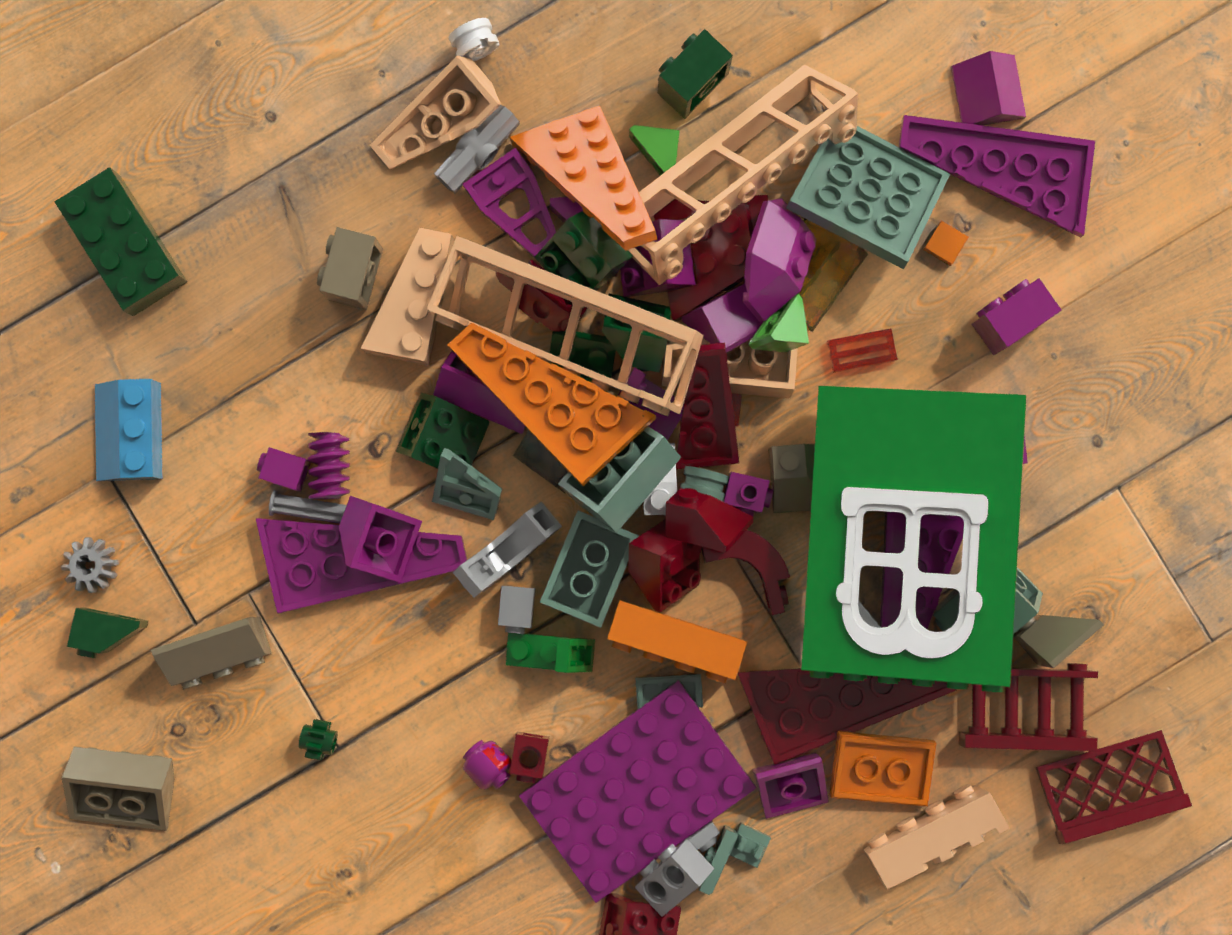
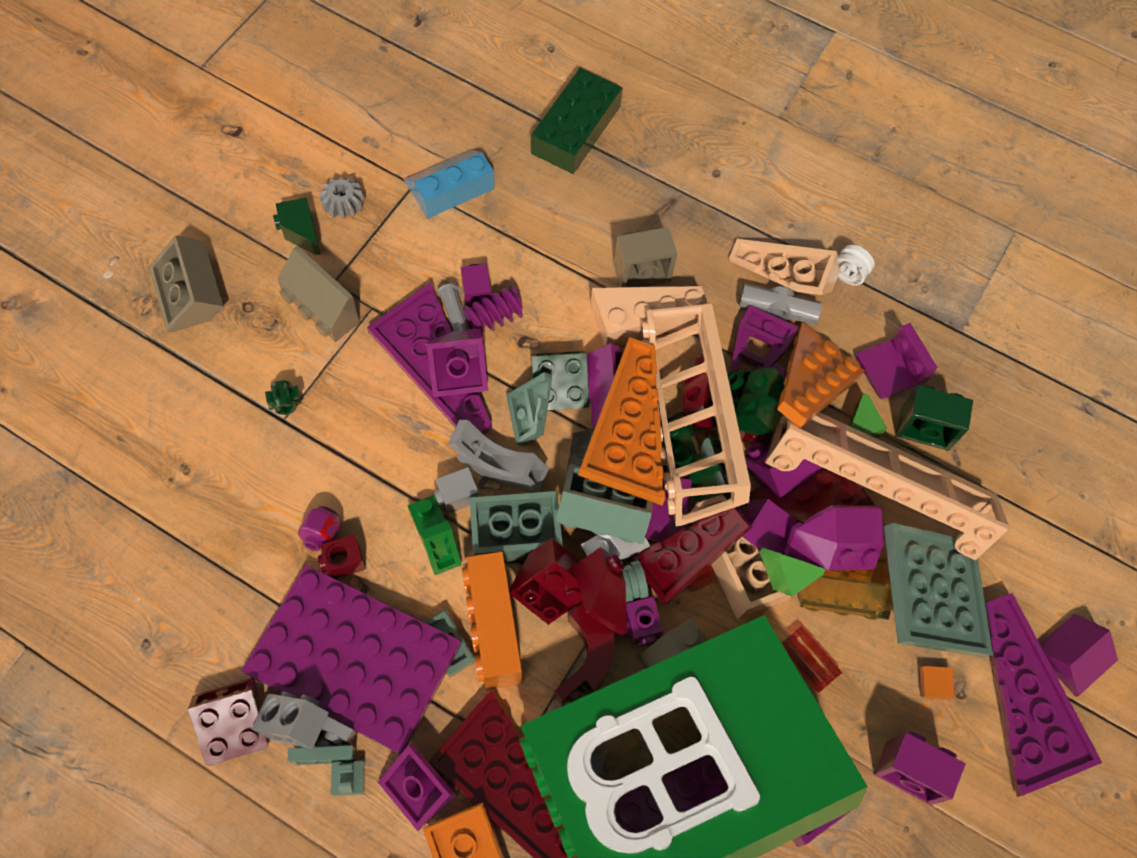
camera: 60 degrees right, 20 degrees down
none -> magenta bracket [856,323,938,399]

